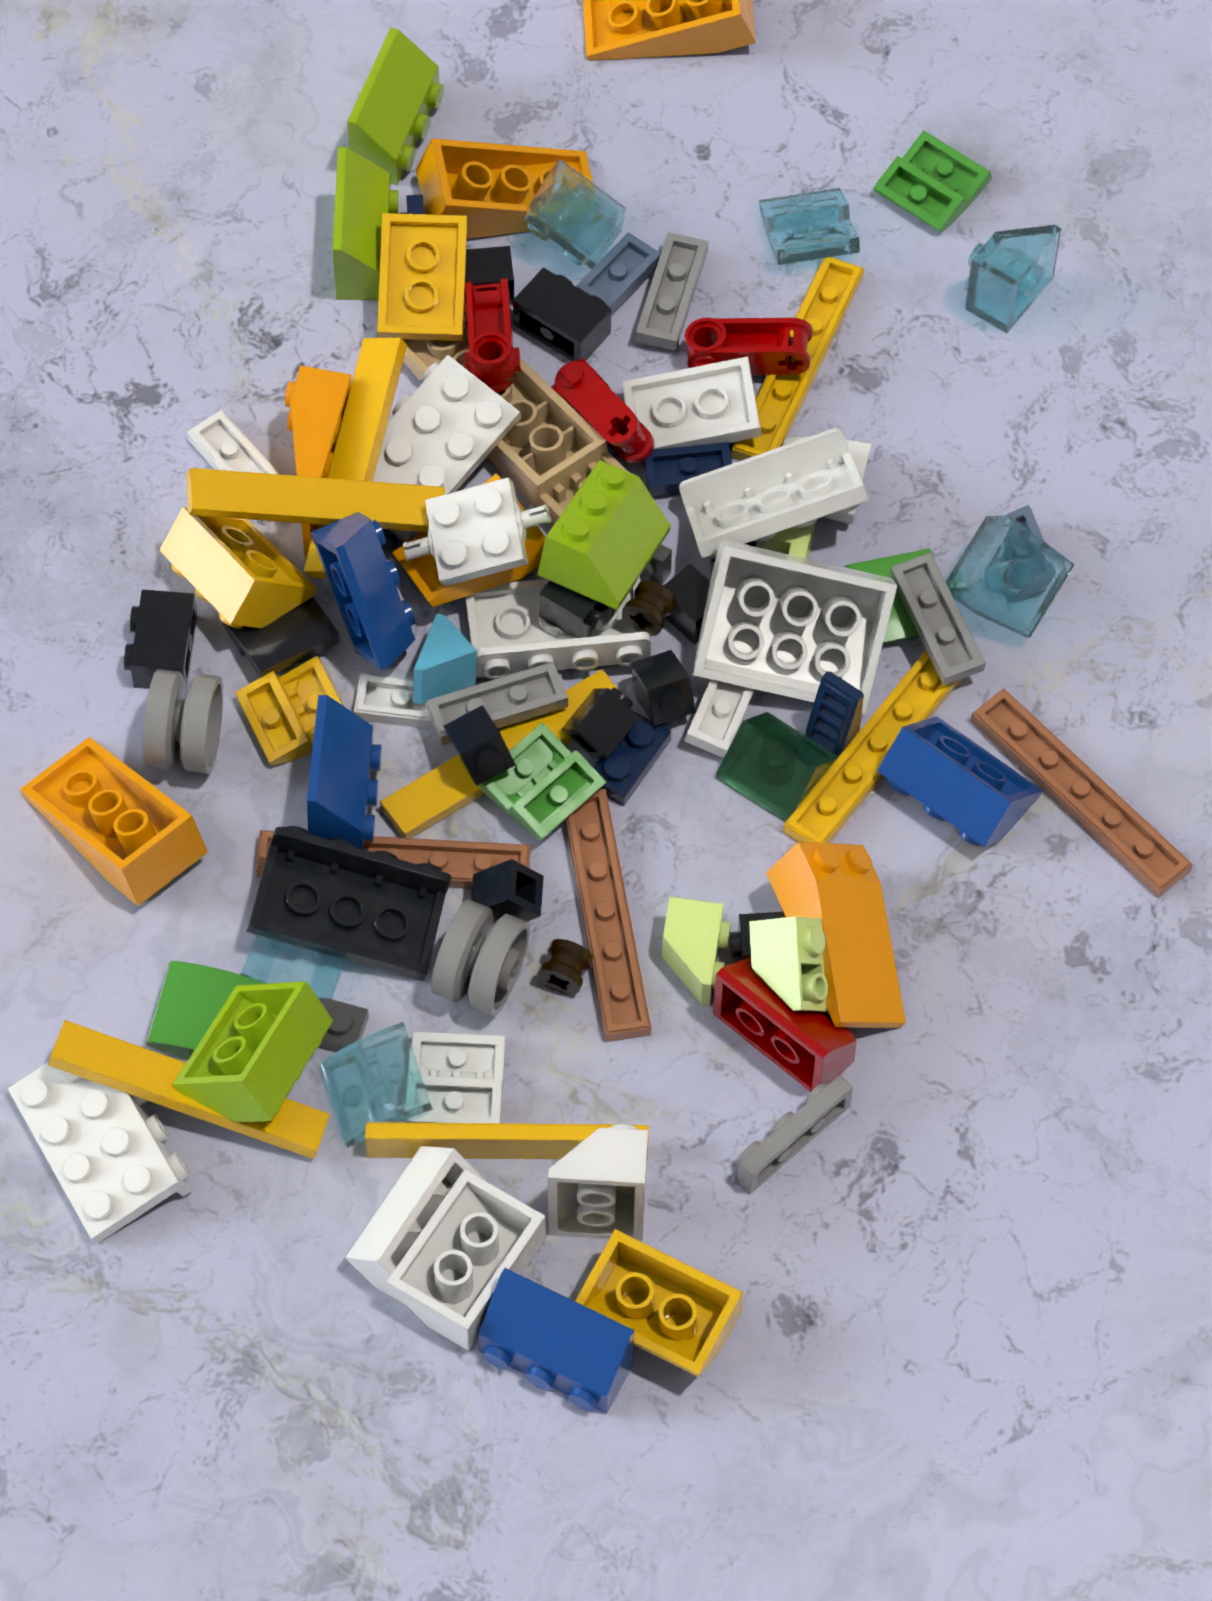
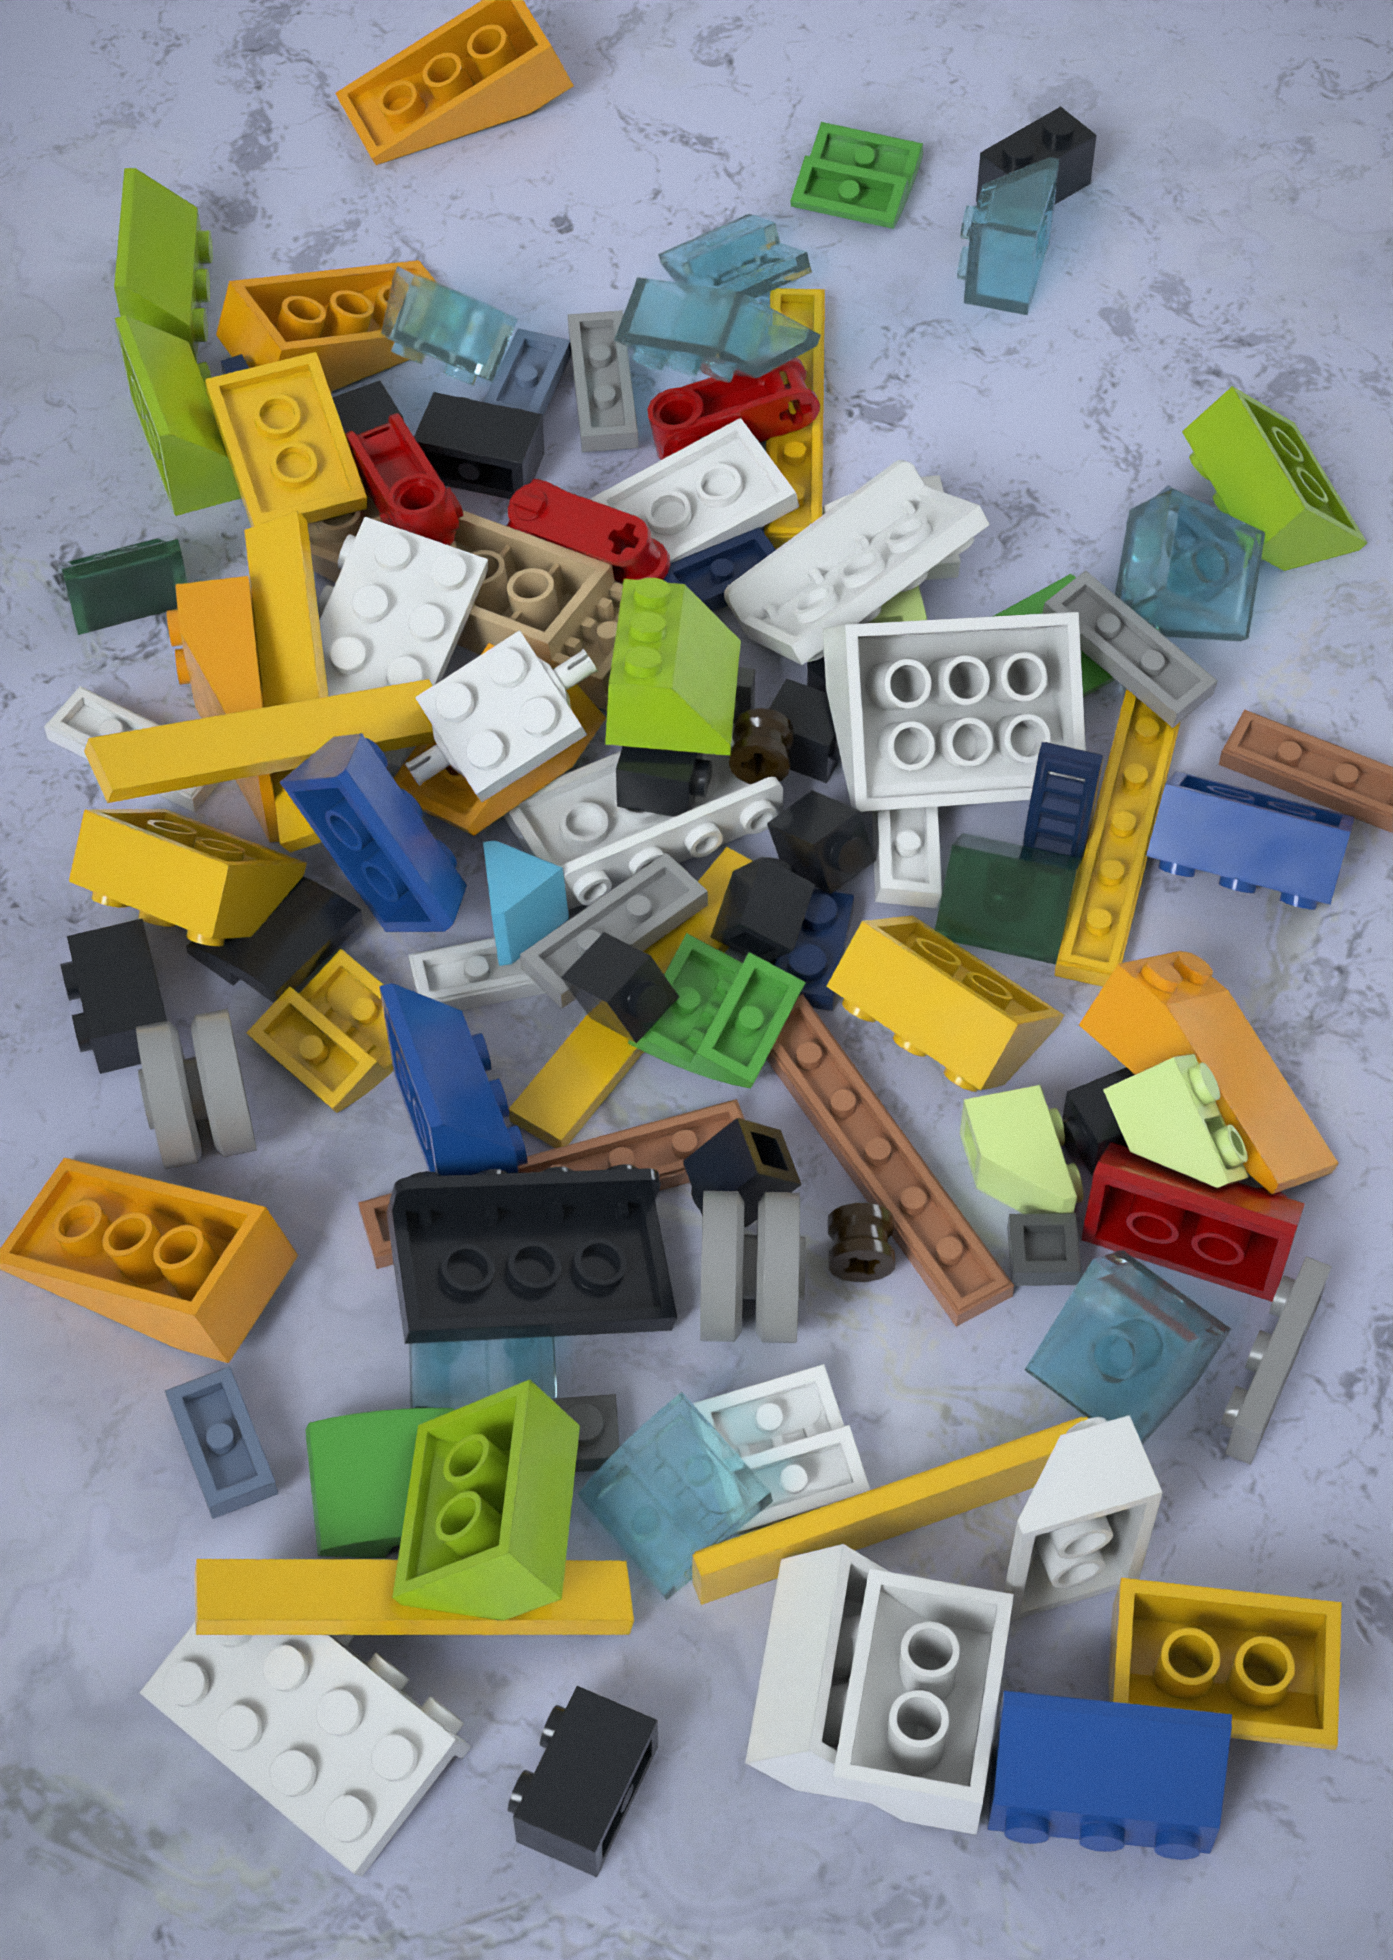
camera: 20 degrees left, 5 degrees down
none -> slope [56,535,188,635]
none -> sand blue plate [165,1366,279,1519]
none -> black brick [508,1686,658,1877]
none -> clear light blue slope [614,277,821,382]
none -> yellow slope [826,915,1065,1092]
none -> black brick [976,106,1097,230]
none -> dark grey plate [1007,1213,1081,1286]
none -> clear light blue slope [1025,1250,1232,1445]
none -> lime slope [1182,386,1367,571]

